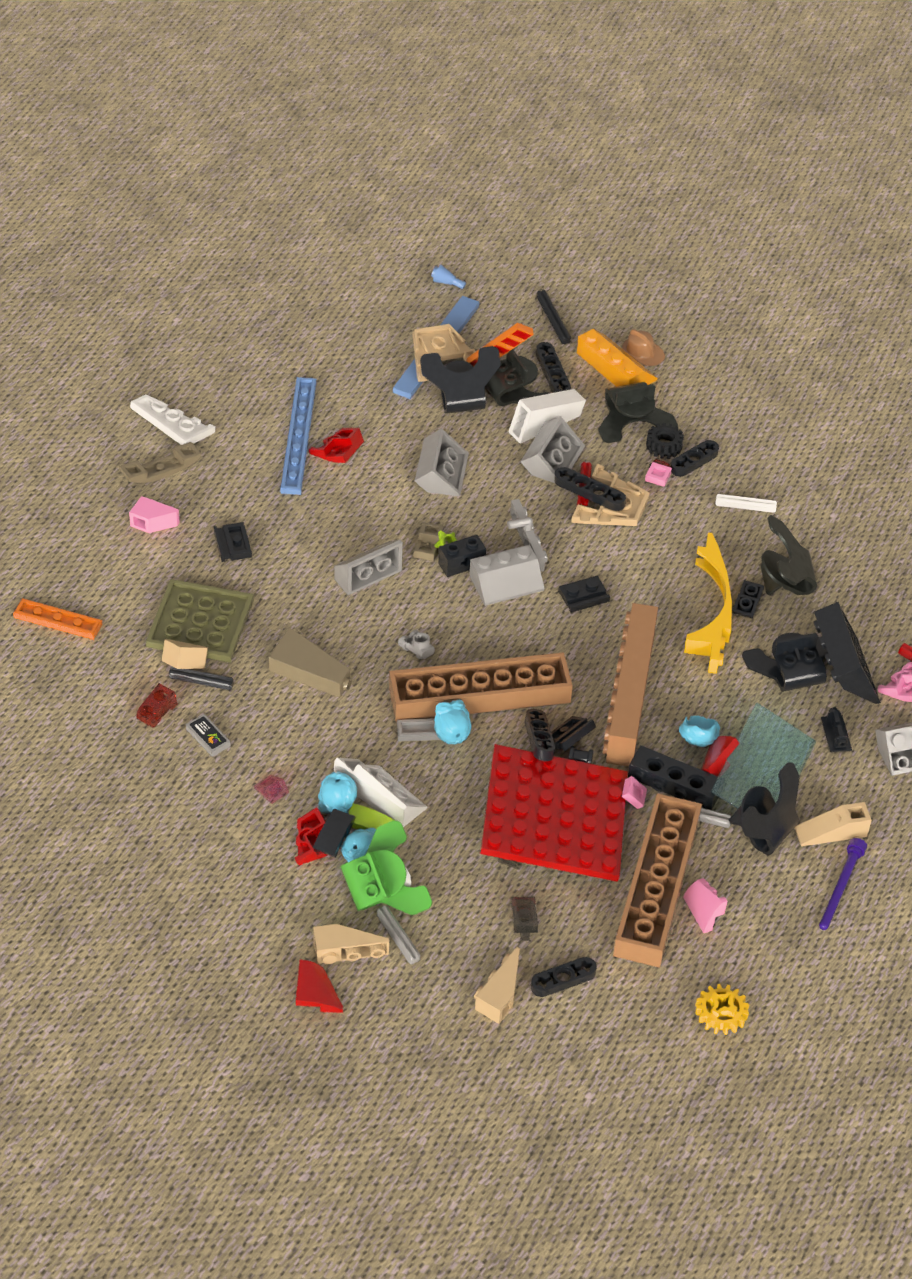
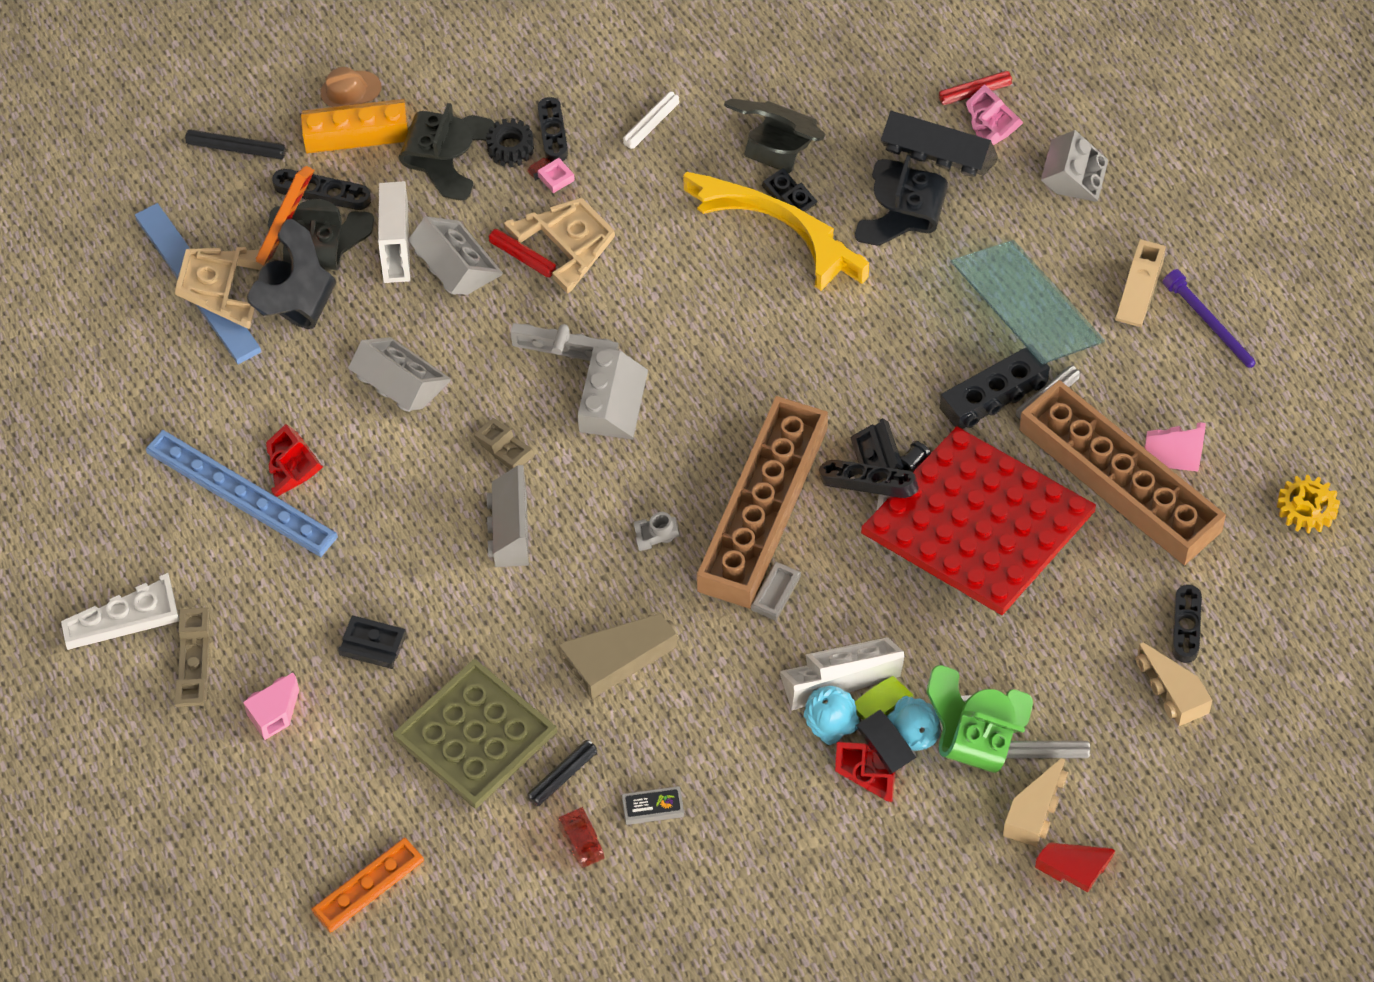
camera: 55 degrees left, 10 degrees up
tan slope [162,639,208,669] -> none
clear pink slope [254,775,289,804] -> none
medium blue cone [431,265,466,289] -> none
lime plate [434,531,457,549] -> none
medium azure hair [434,700,472,745] -> none
black brick [438,535,486,577] -> none
clear smoke plate [511,897,538,941] -> none
black beam [554,467,626,511] -> none
black plate [558,575,610,613] -> none
medium nougat brick [603,603,658,767] -> none
bright pink plate [622,776,647,809] -> none
medium azure hair [679,715,720,747] -> none
red slope [701,736,740,777] -> none
black piece [728,762,800,855] -> none
black hinge [821,707,852,752] -> none

